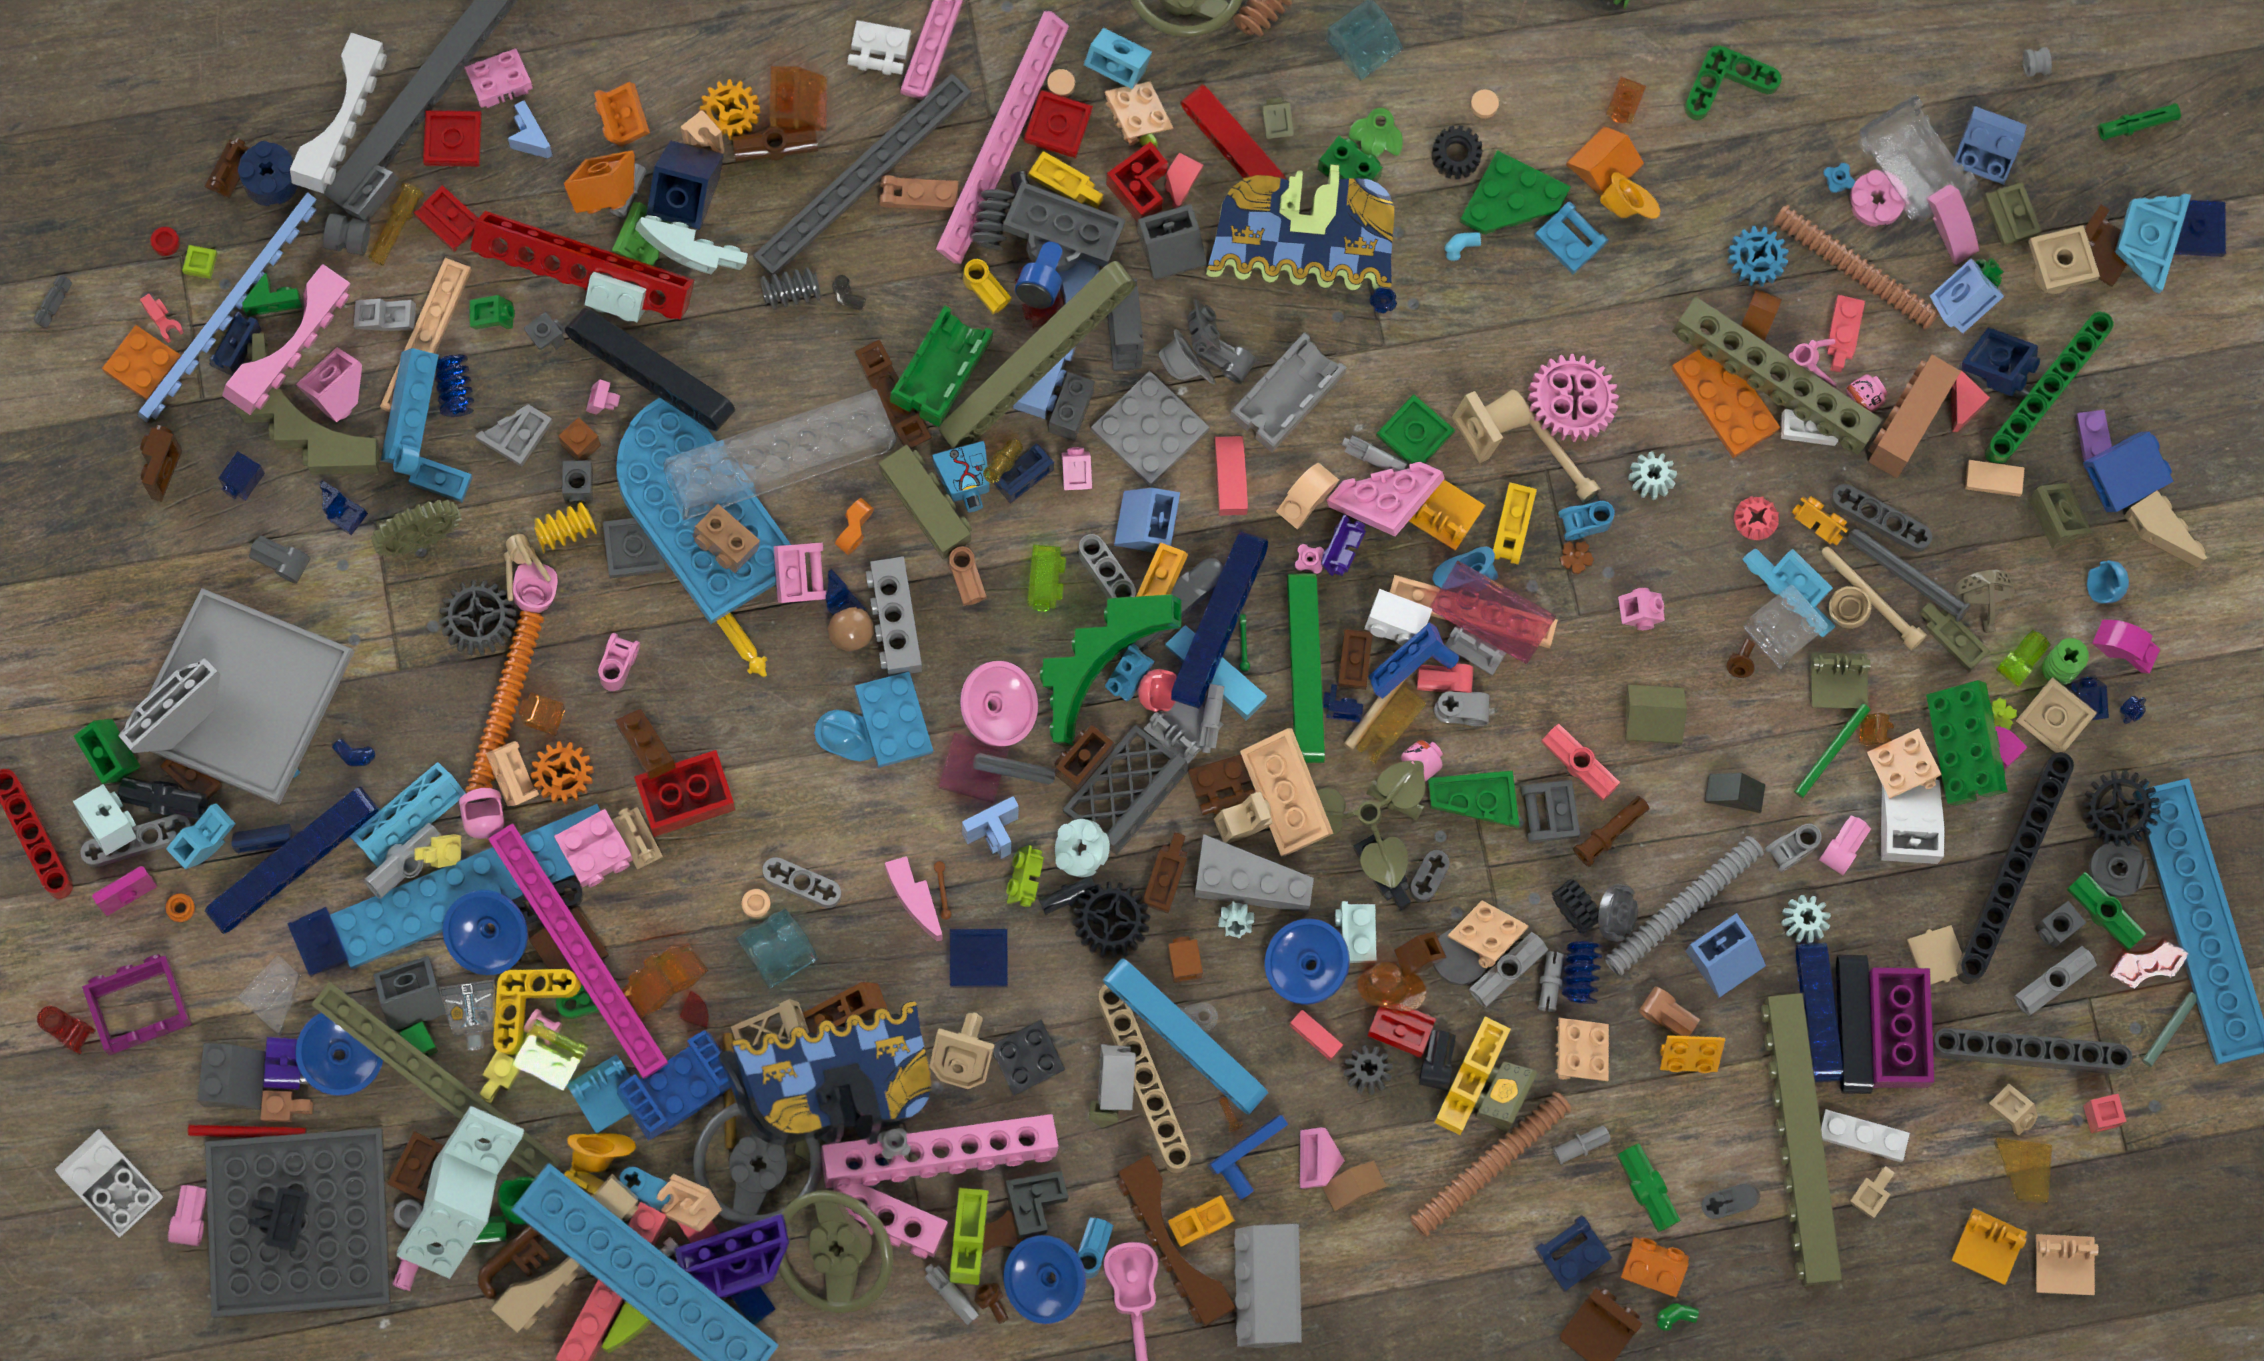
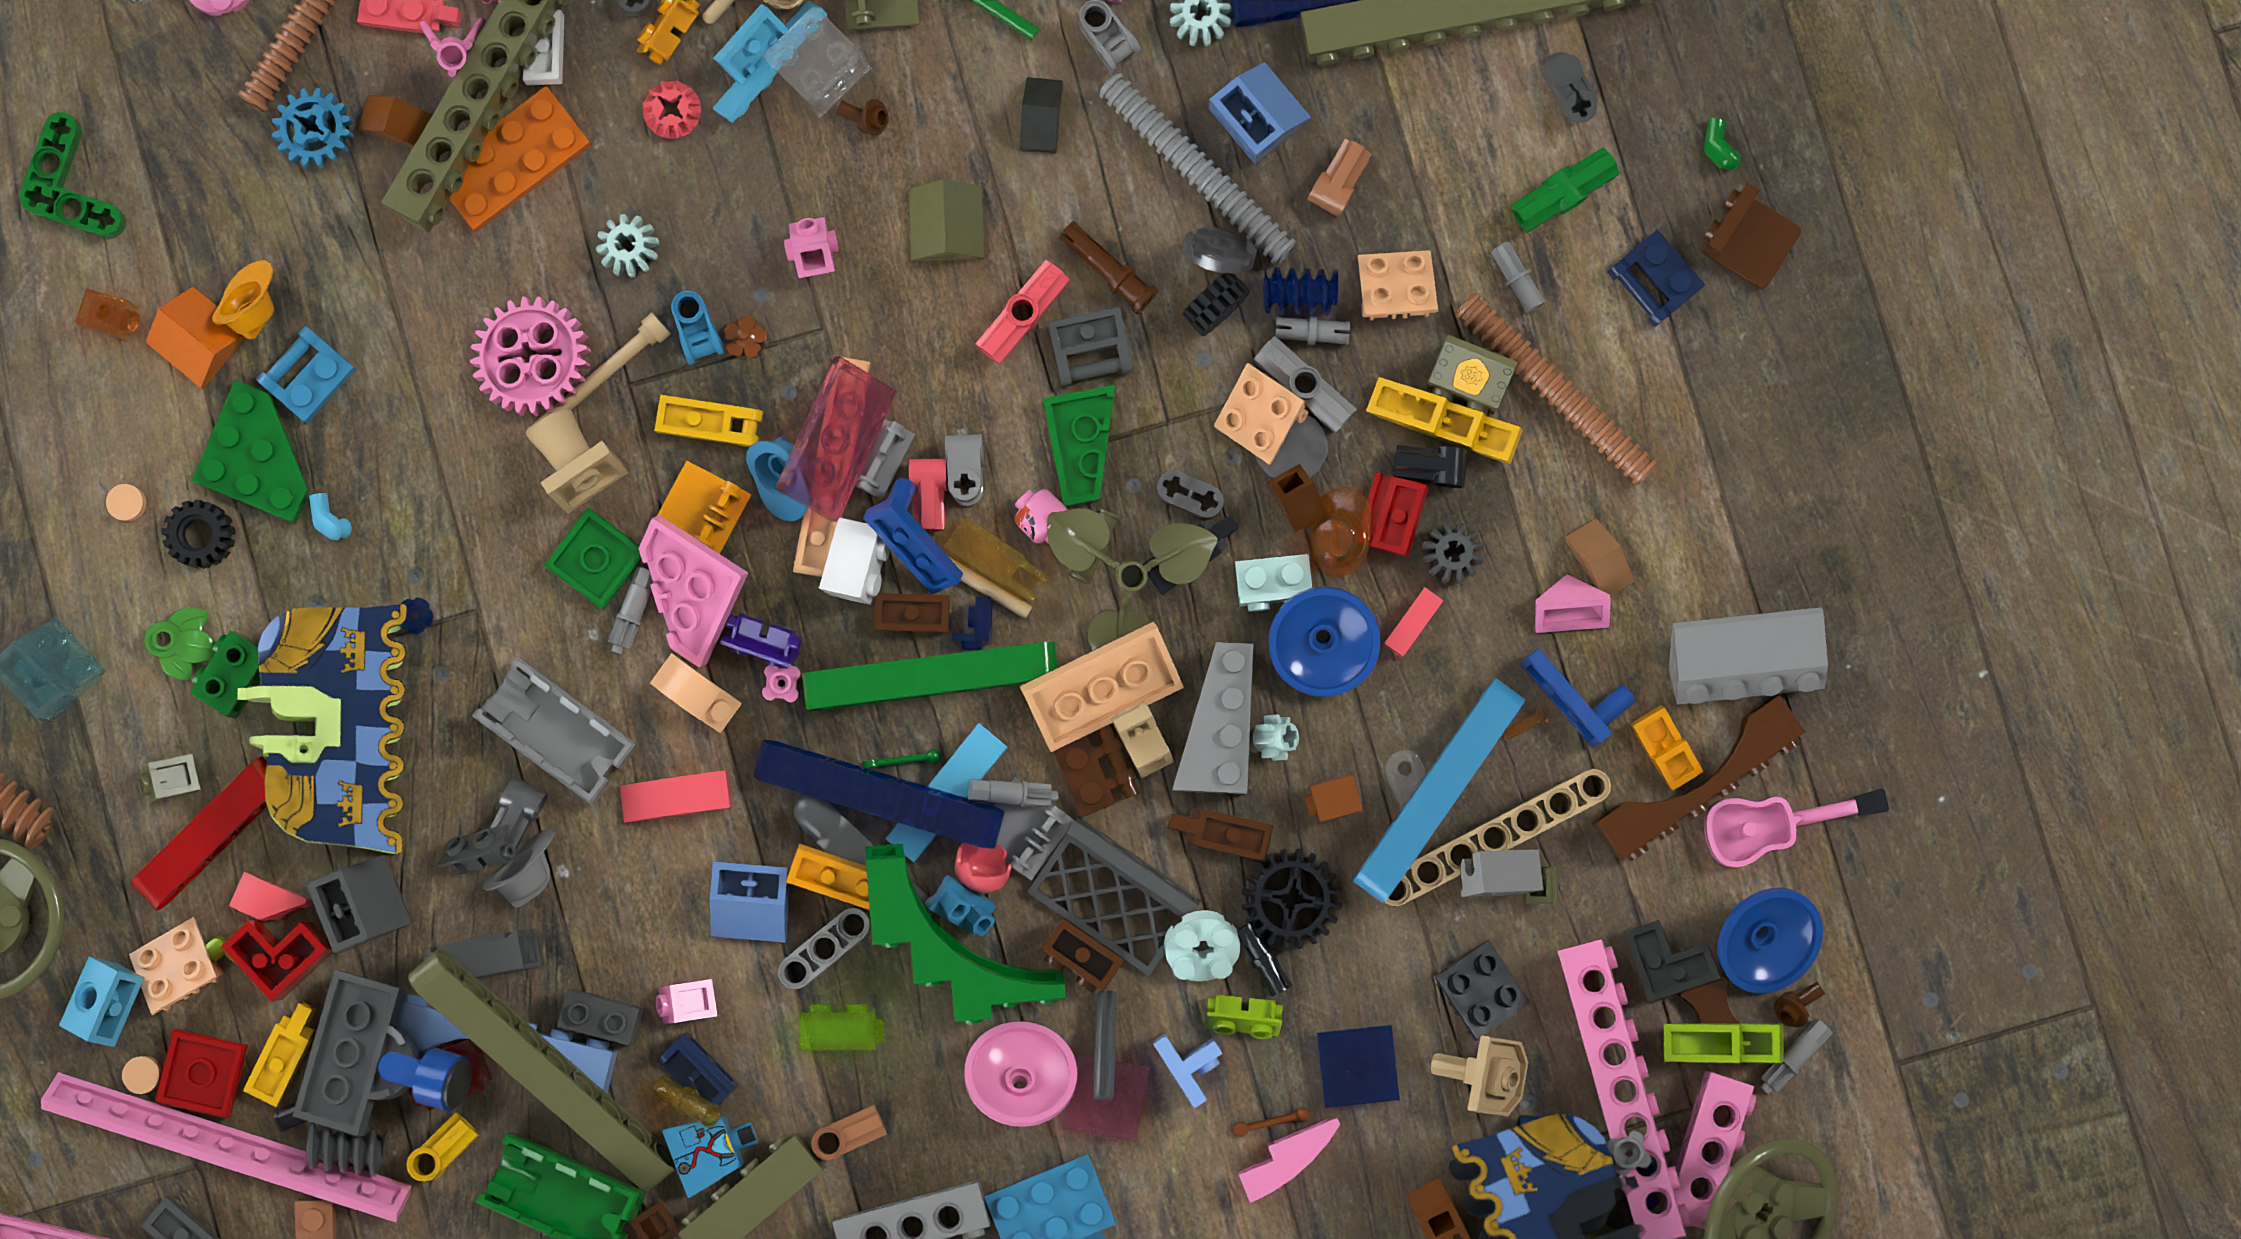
camera: 85 degrees left, 10 degrees up
dark azure piece [1078,1217,1114,1279] -> none
light grey plate [1091,371,1210,487] -> none
orange bracket [1621,1237,1689,1297] -> none
light orange hinge [1660,1035,1725,1073] -> none
dark azure plate [1824,163,1855,193] -> none

